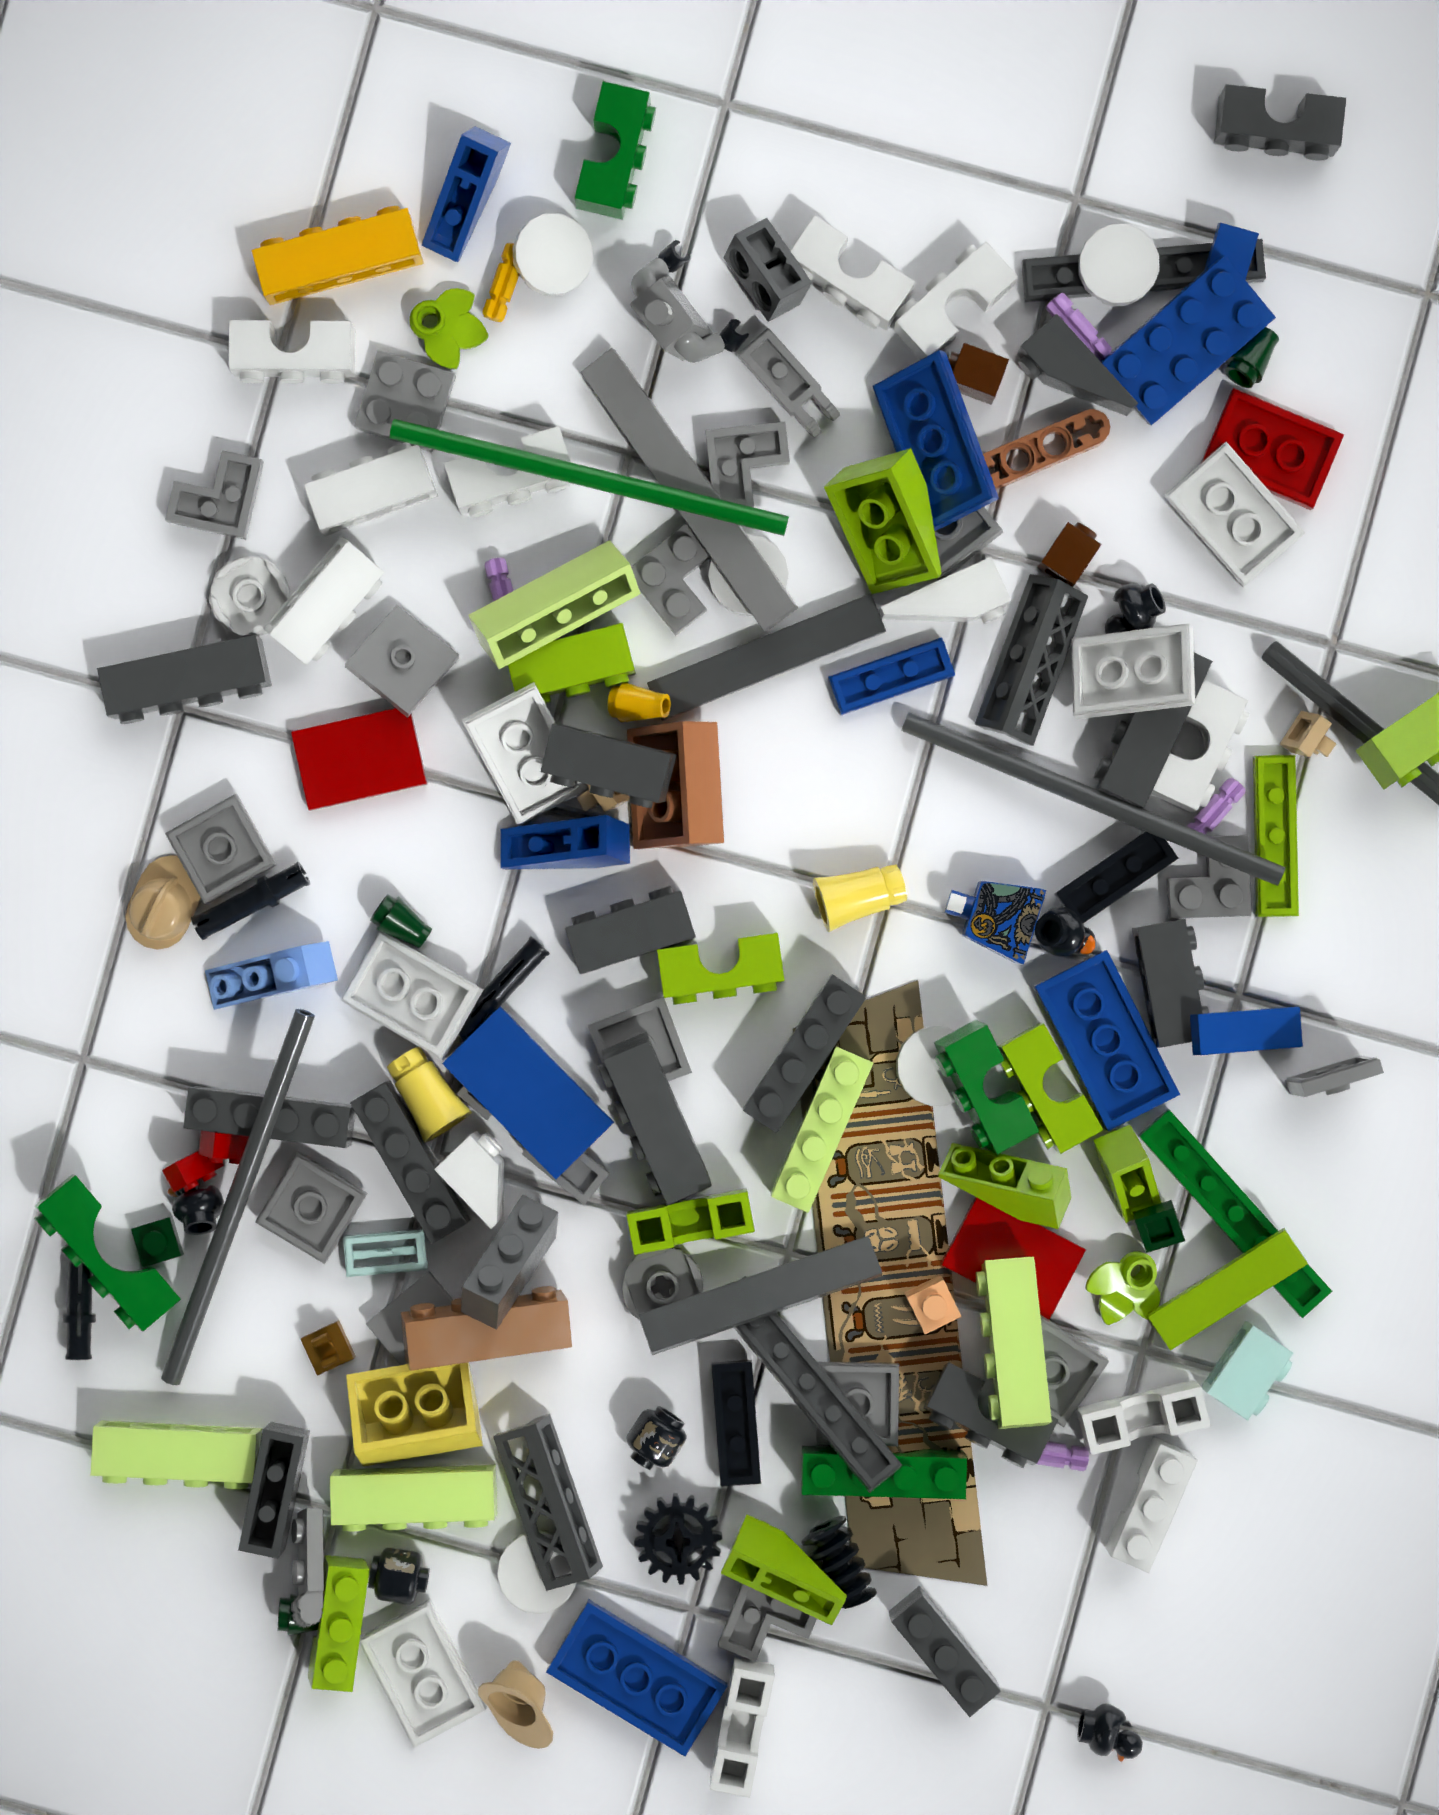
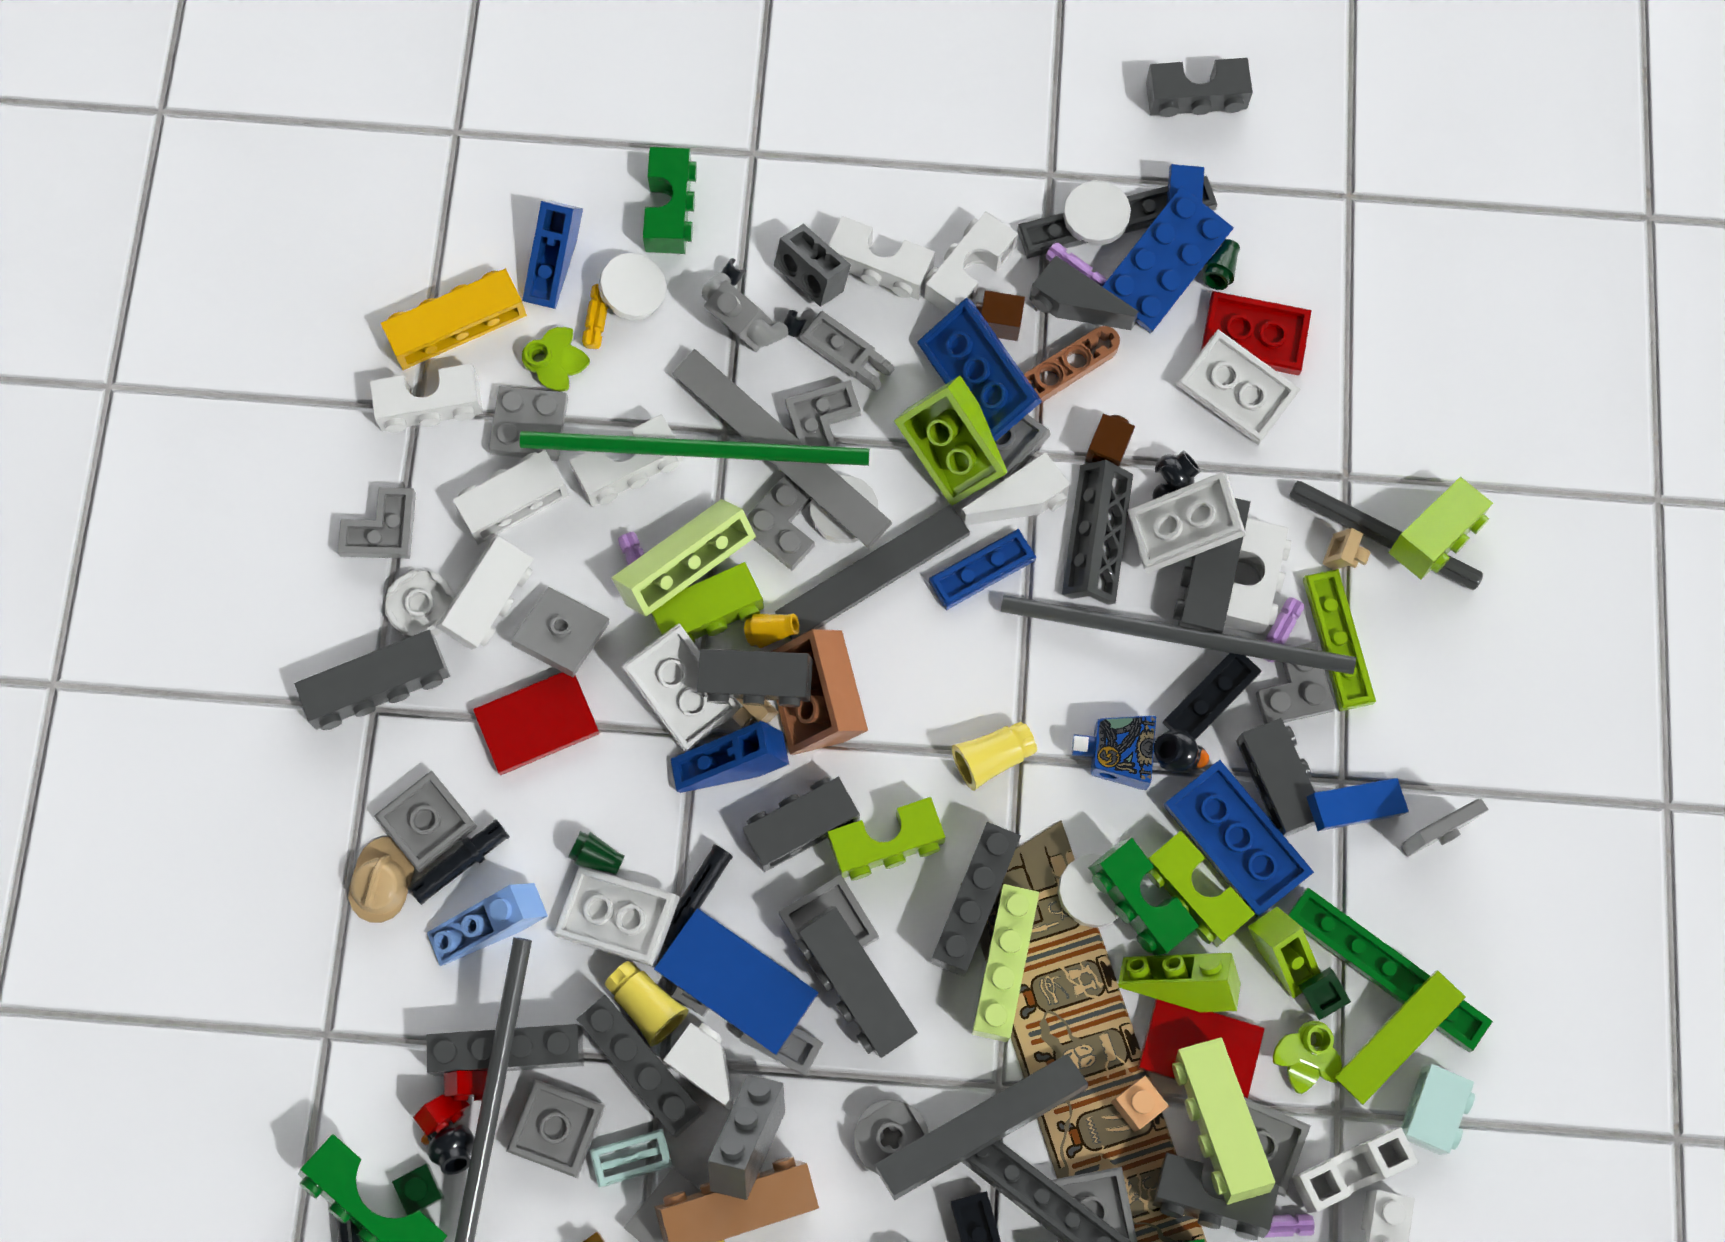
camera: 15 degrees left, 15 degrees down
lime arch [627,1188,755,1255] -> none

